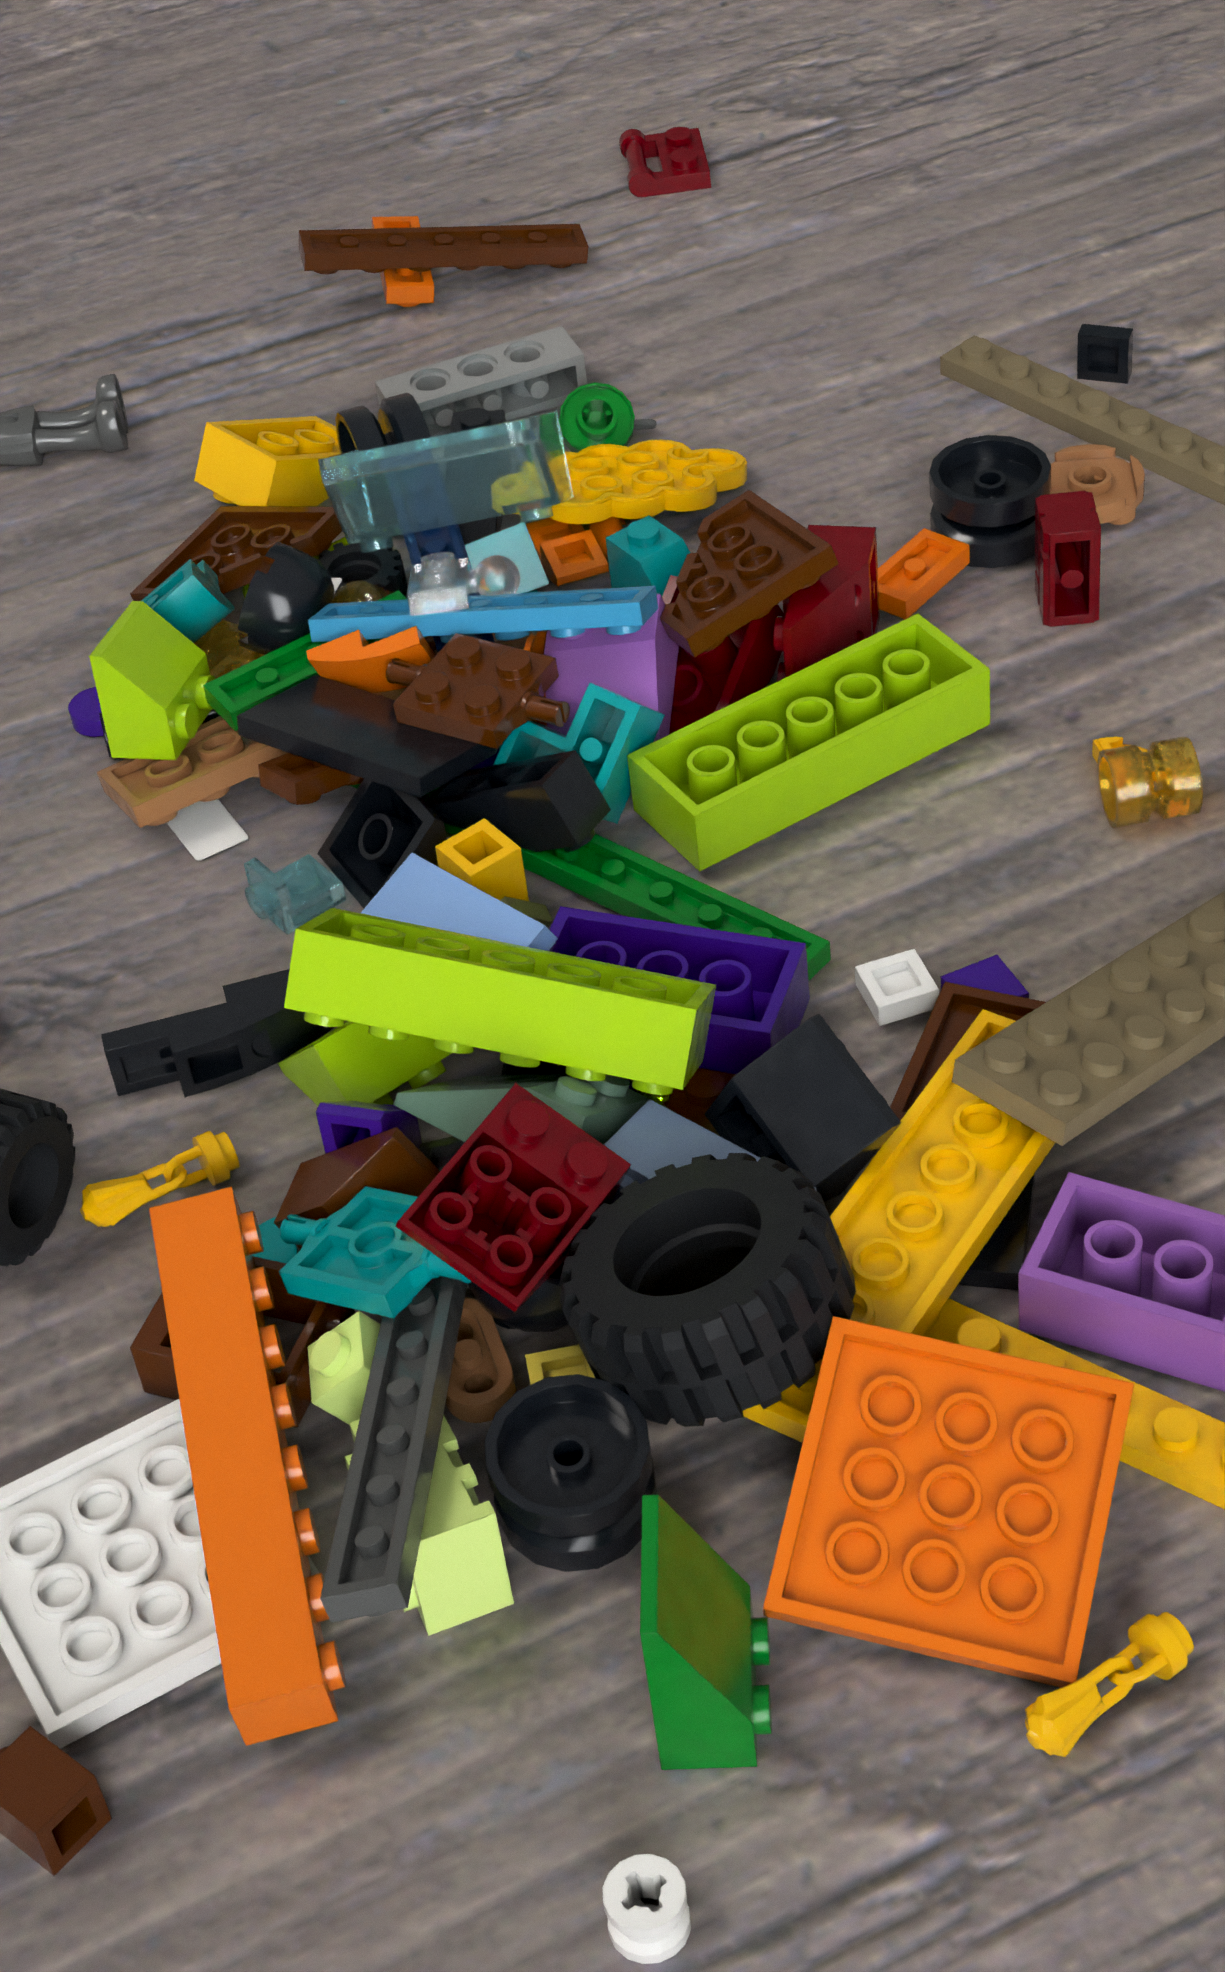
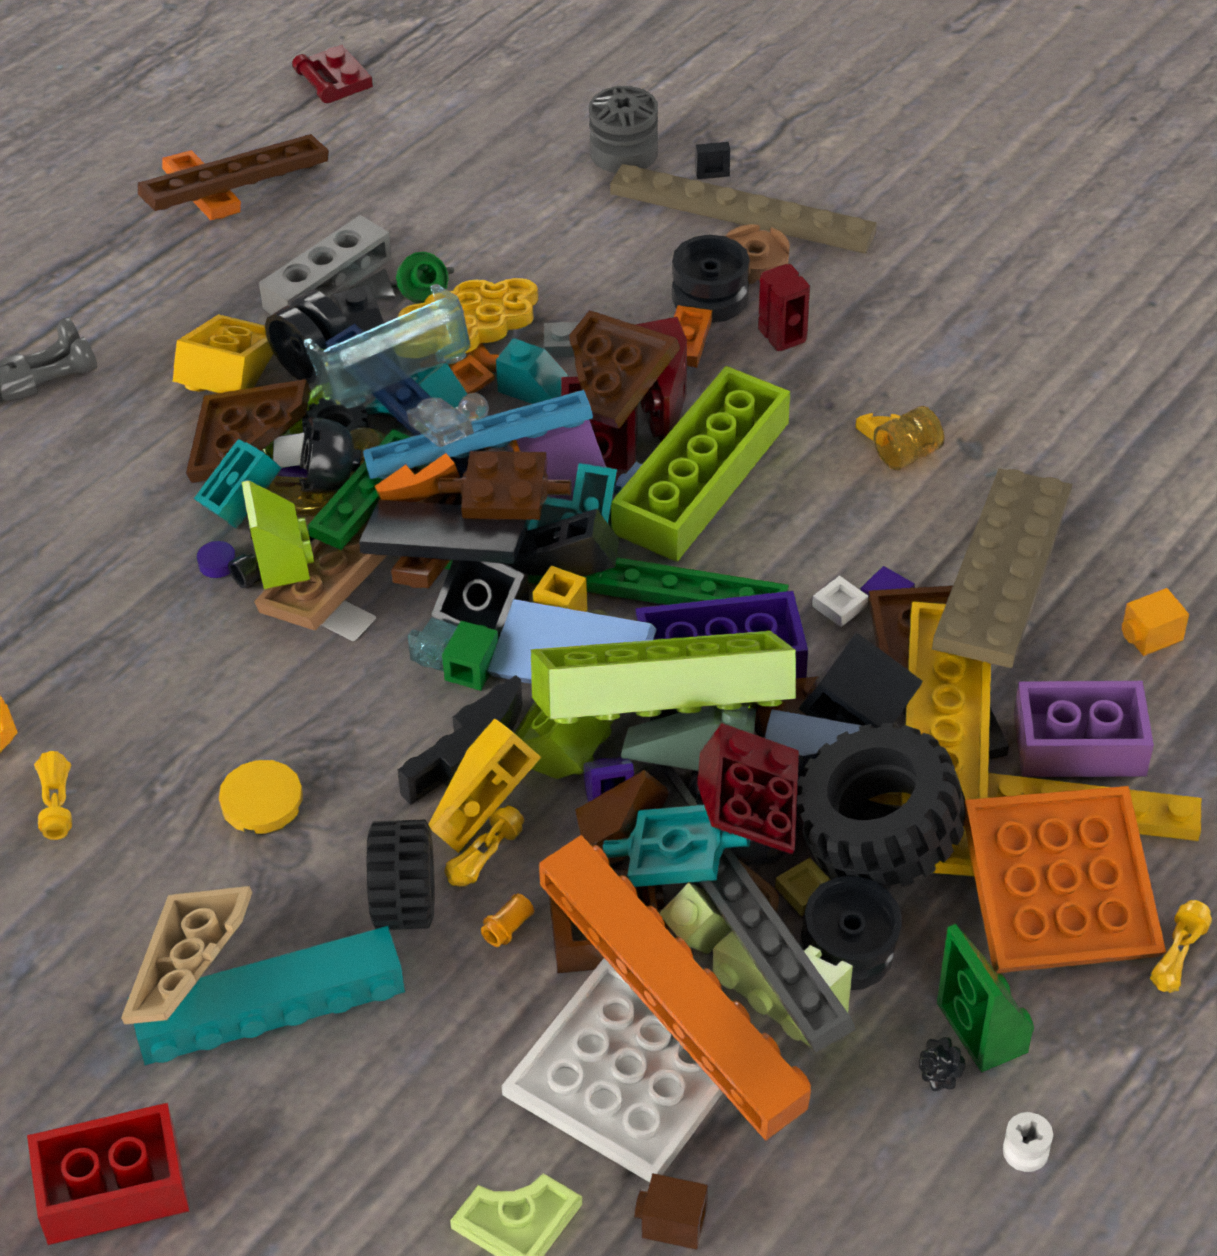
camera: 30 degrees left, 5 degrees up
none -> yellow slope [428,719,541,853]
none -> green brick [442,621,498,691]
none -> light orange pin [481,893,534,947]
none -> dark grey wheel [589,86,658,173]
none -> black plant [919,1037,966,1091]

